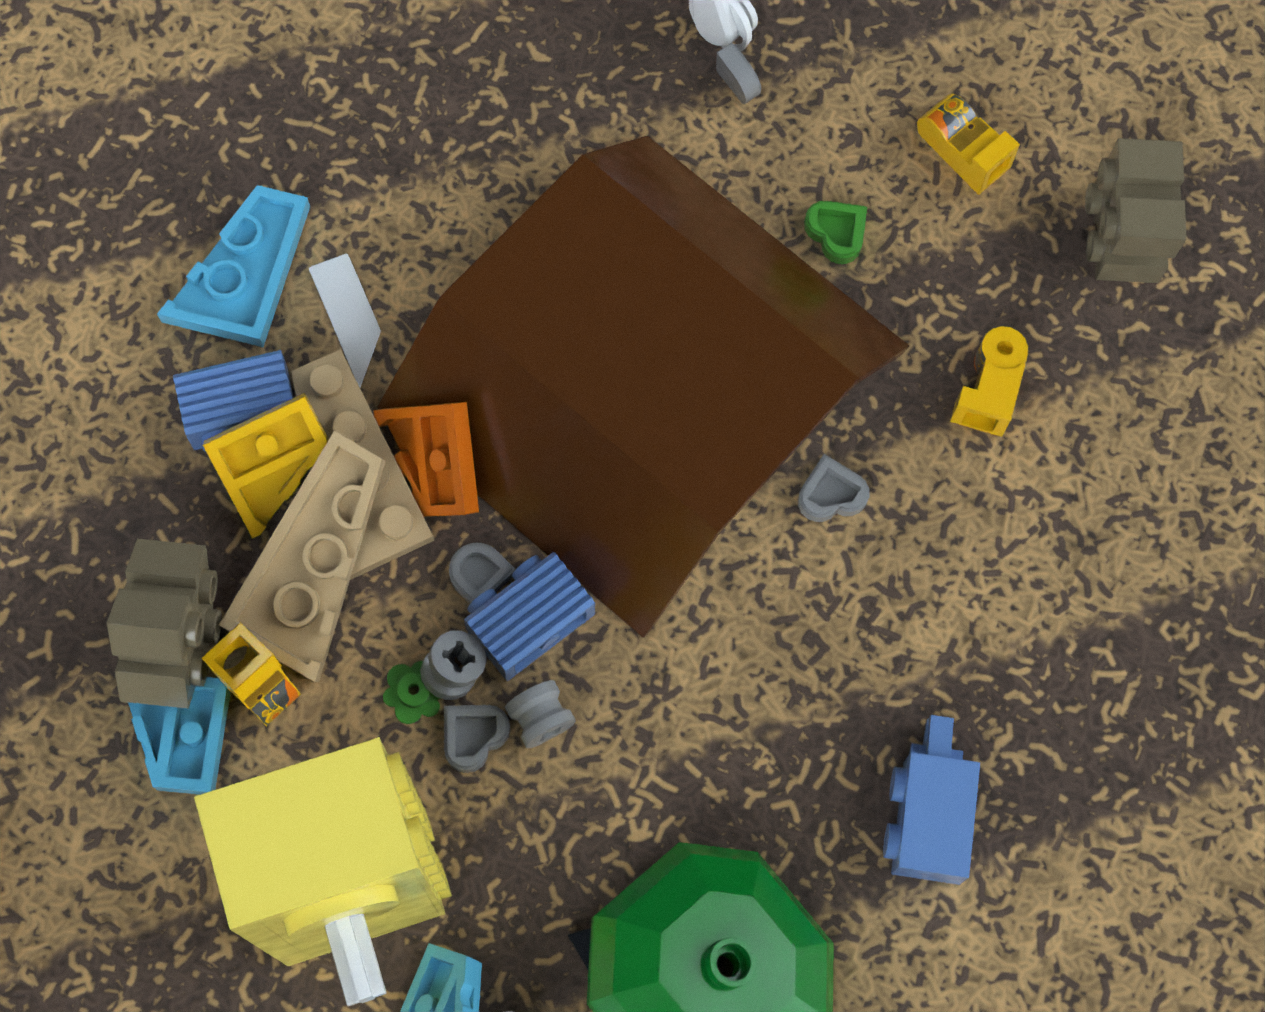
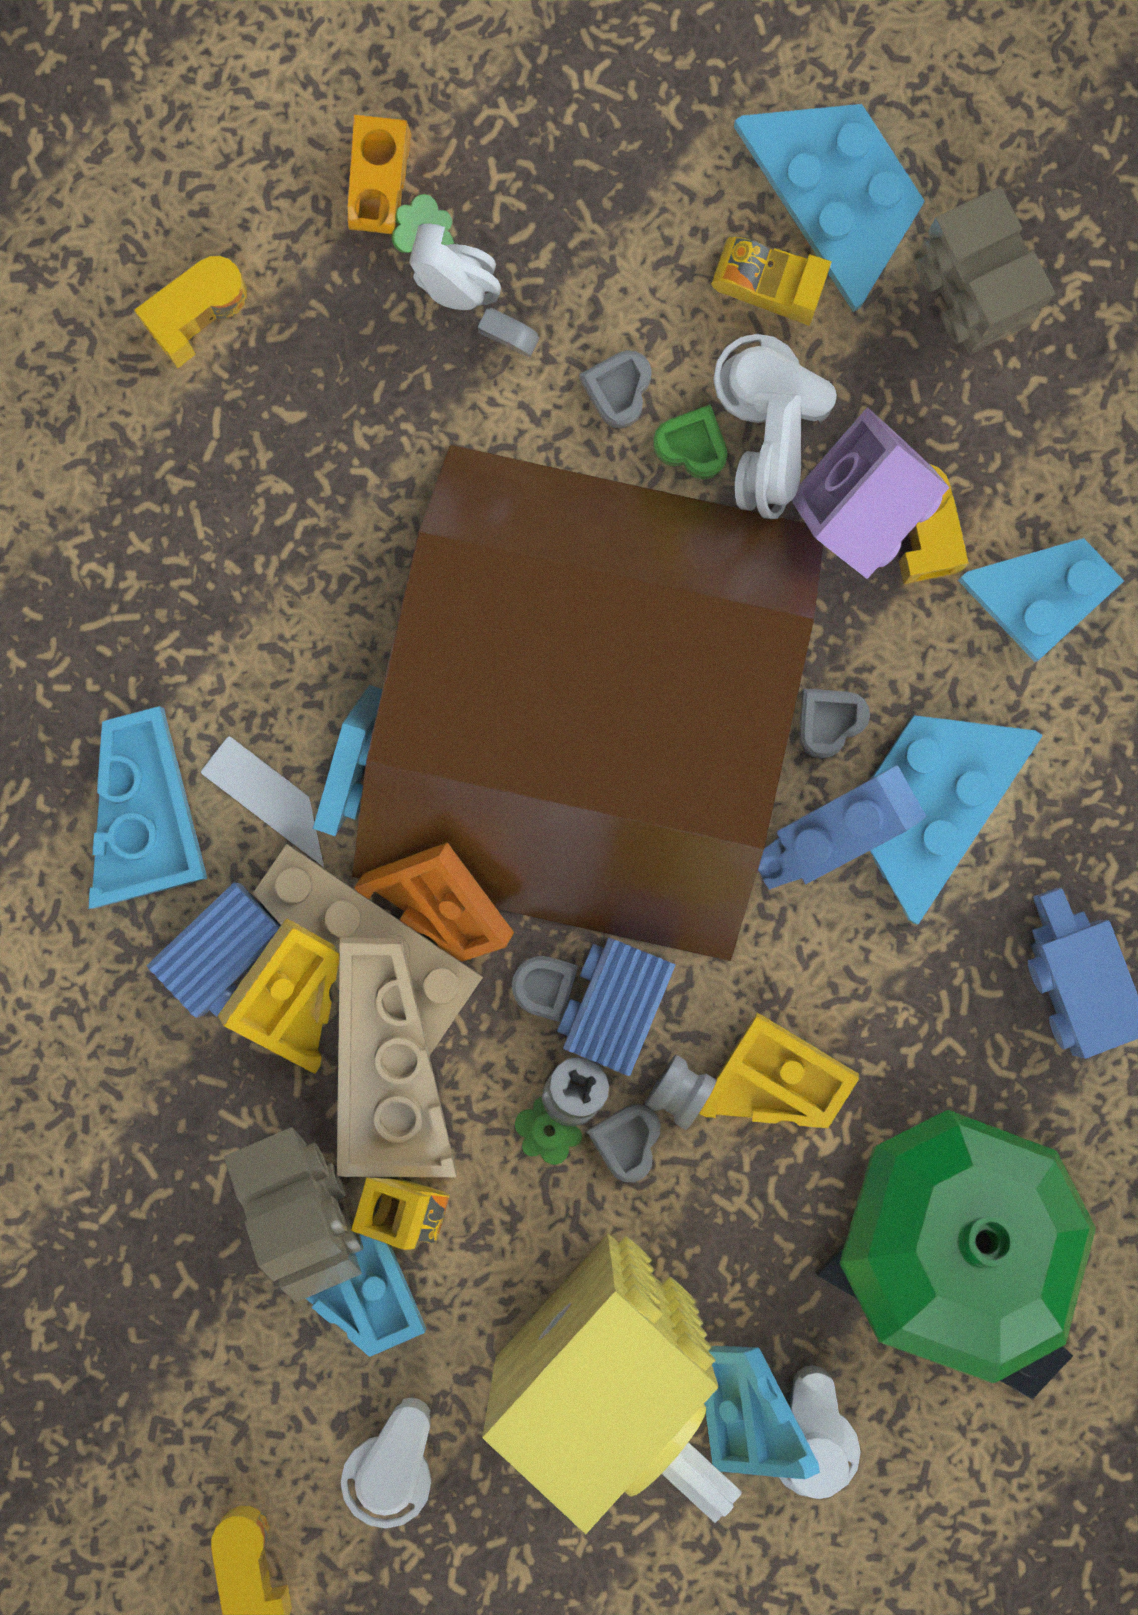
camera: 25 degrees left, 15 degrees up
none -> medium azure wing [313,685,382,836]
none -> white piece [341,1398,432,1529]
none -> light grey tile [579,350,651,428]
none -> yellow wing [699,1012,859,1129]
none -> white piece [713,334,837,423]
none -> medium azure wing [734,104,924,312]
none -> white piece [735,391,801,519]
none -> medium blue hinge [758,765,927,889]
none -> lavender slope [791,407,949,579]
none -> medium azure wing [870,715,1043,925]
none -> medium azure wing [958,538,1124,662]

